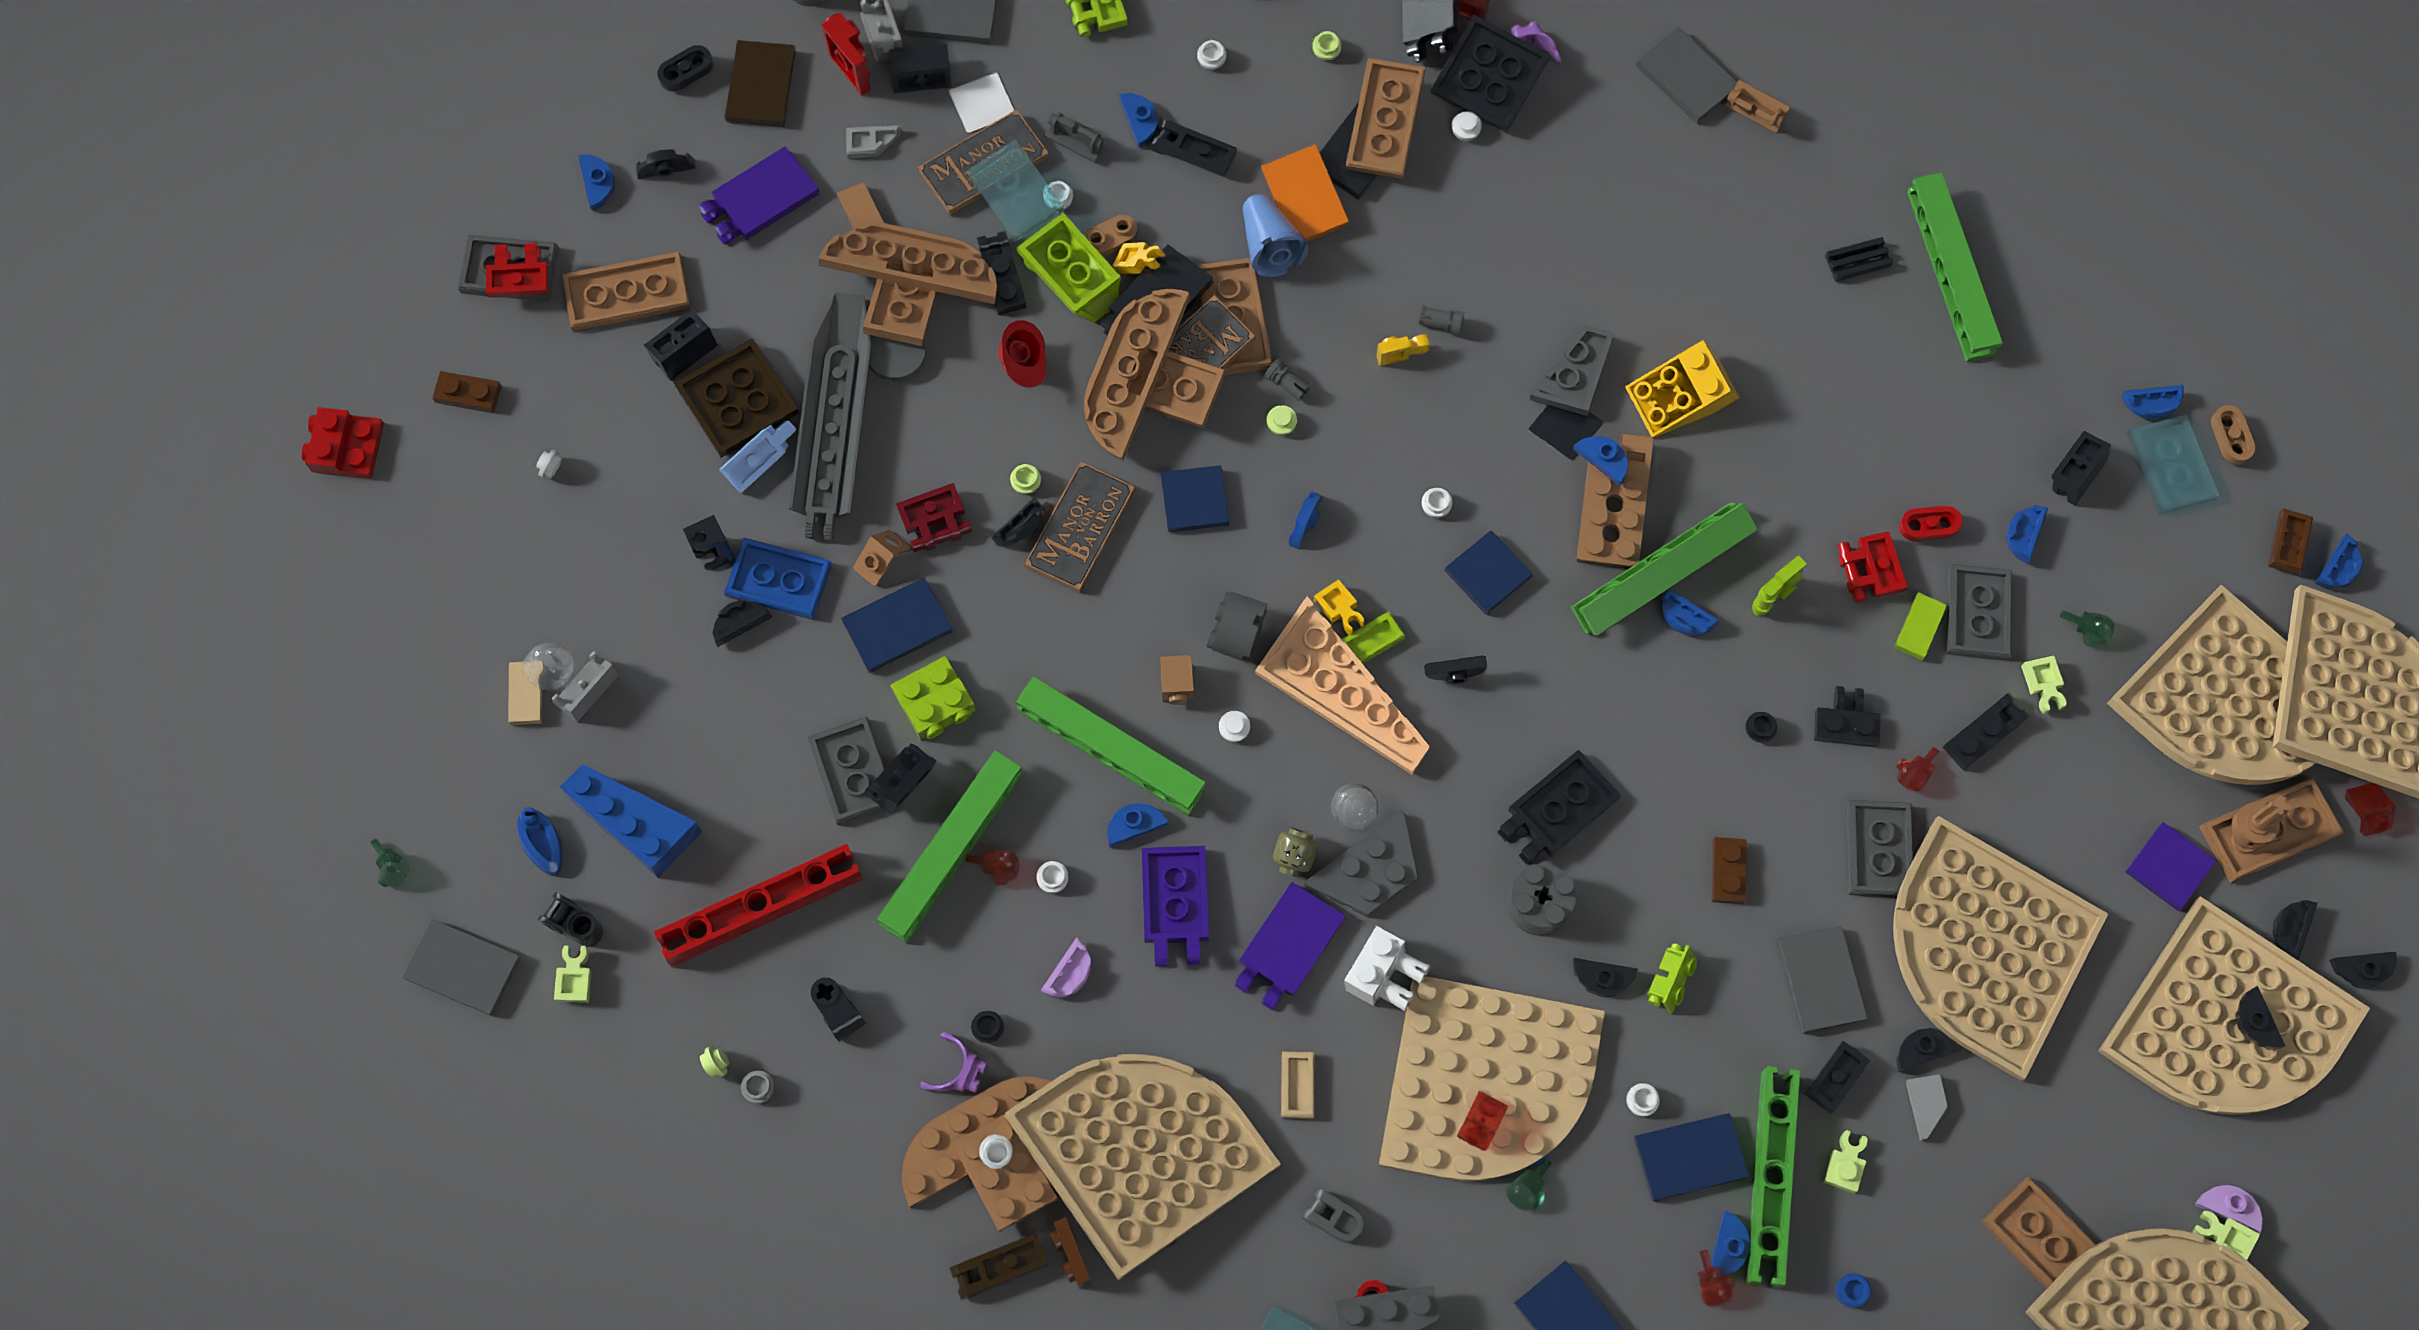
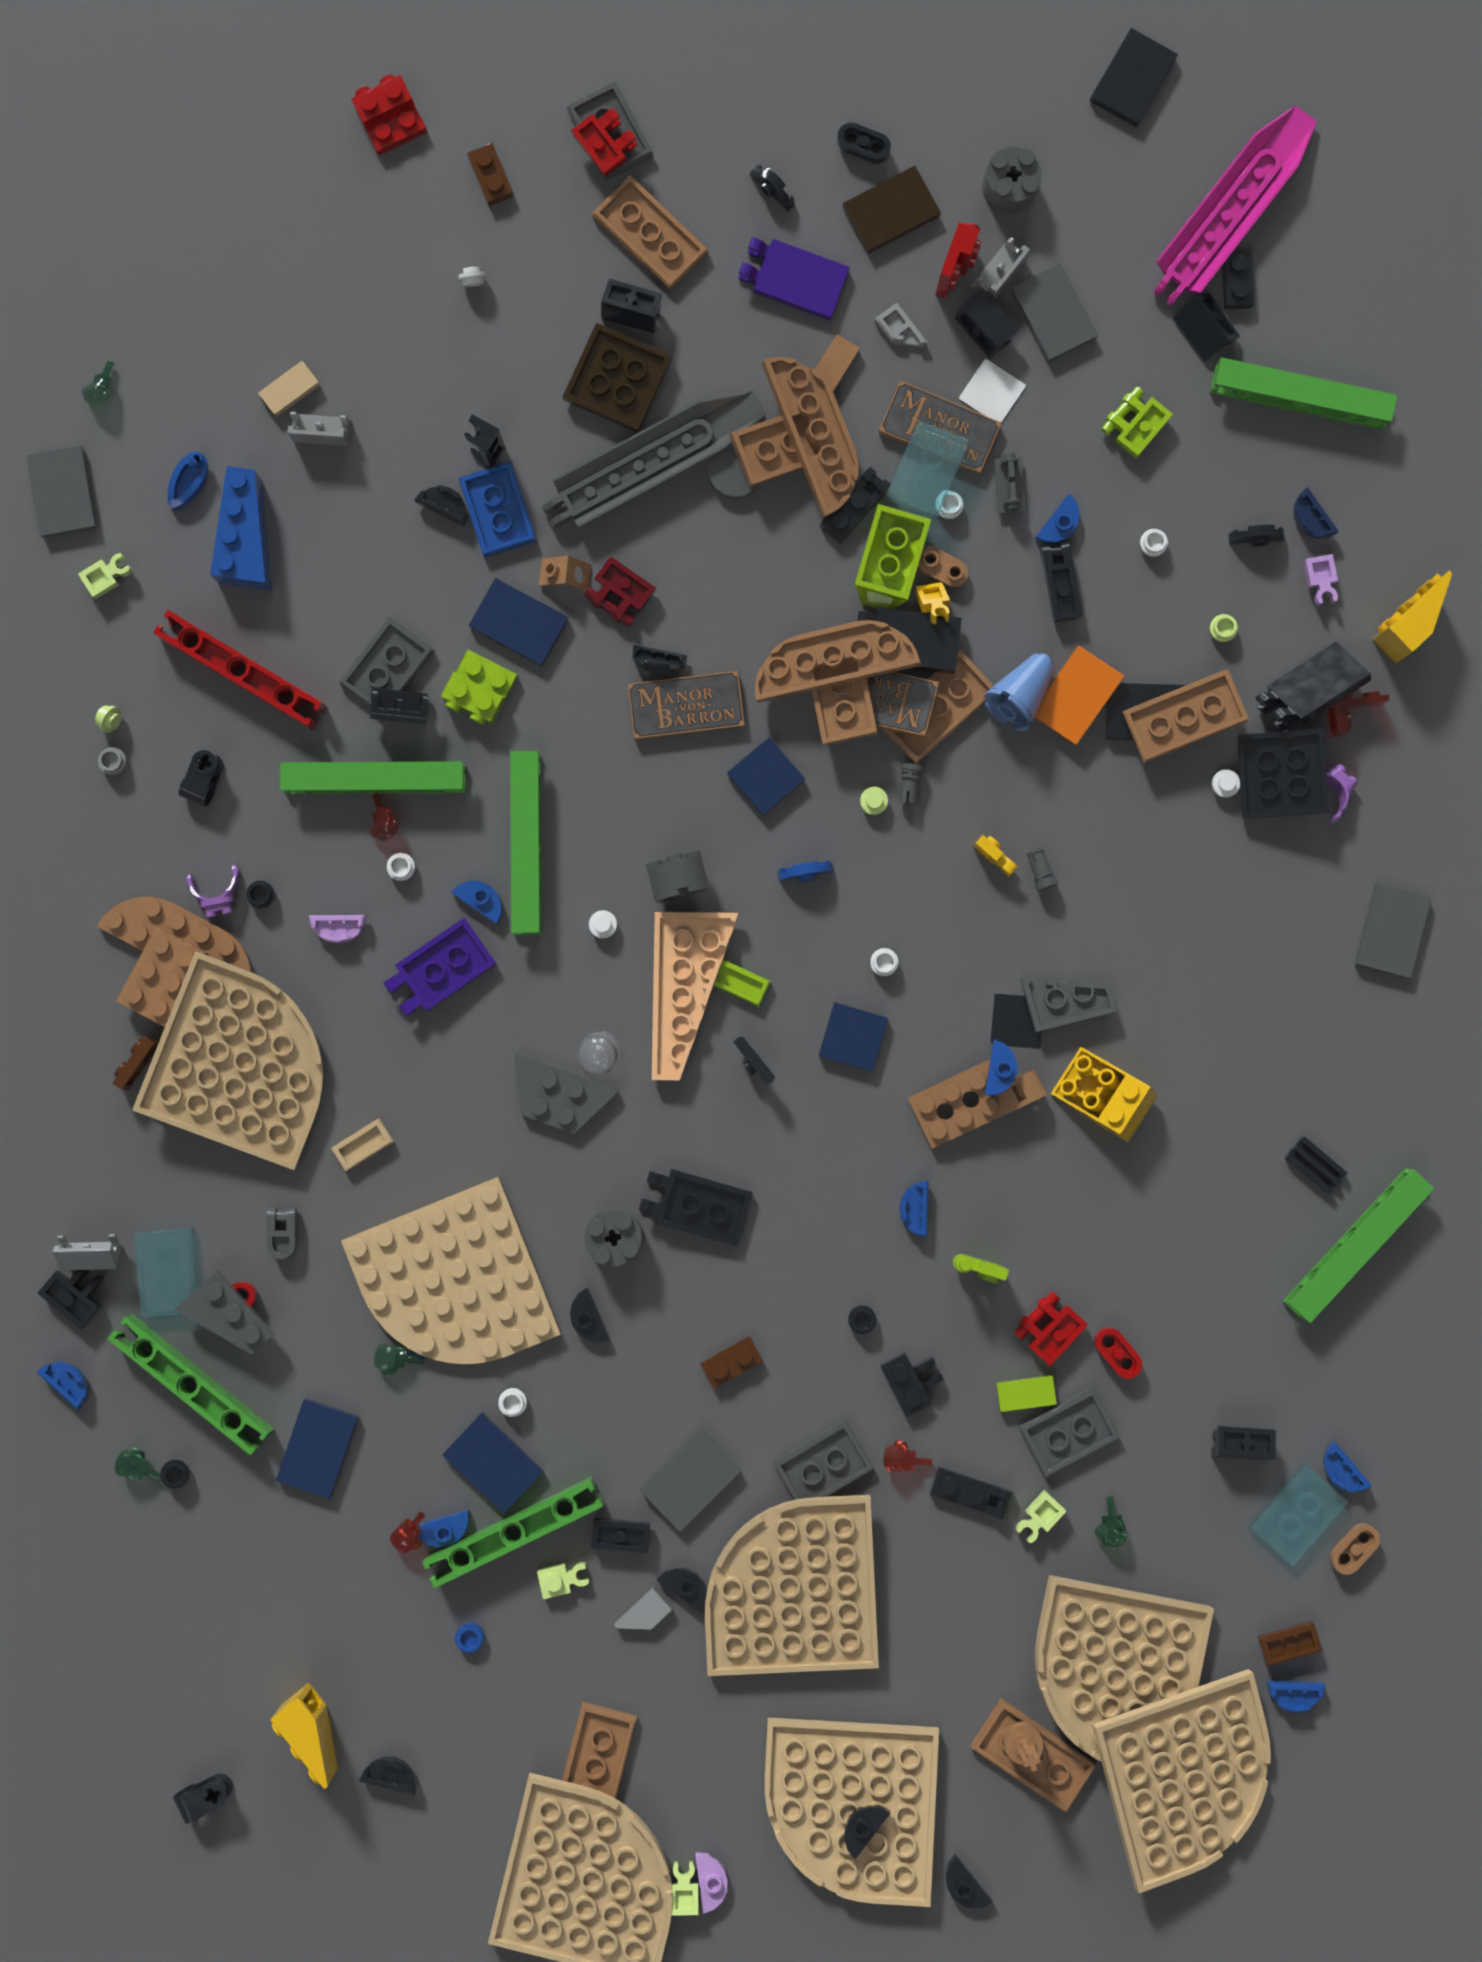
camera: 55 degrees right, 15 degrees up
clear hair [523,641,575,691] -> none
black piece [537,892,603,947] -> none
blue plate [578,154,615,211] -> none
light blue hinge [719,421,796,493] -> none
dark brown plate [950,1233,1049,1300] -> none
white plate [979,1134,1013,1168] -> none
red piece [998,320,1046,388] -> none
yellowish green plate [1010,464,1041,494] -> none
medium nougat brick [1160,655,1194,705] -> none
dark purple tile [1235,882,1346,1011] -> none
olive head [1272,827,1318,877] -> none
yellow plate [1314,579,1364,635] -> none
white brick [1344,926,1430,1011] -> none
clear red bracket [1457,1091,1508,1151] -> none
bright green piece [1571,502,1758,636] -> none
lime hinge [1647,943,1697,1014] -> none
medium nougat hinge [1725,79,1790,133] -> none
blue plate [2006,505,2048,564] -> none
dark purple tile [2125,822,2217,911] -> none
black plate [2272,900,2318,960] -> none
clear red bracket [2345,783,2396,836] -> none

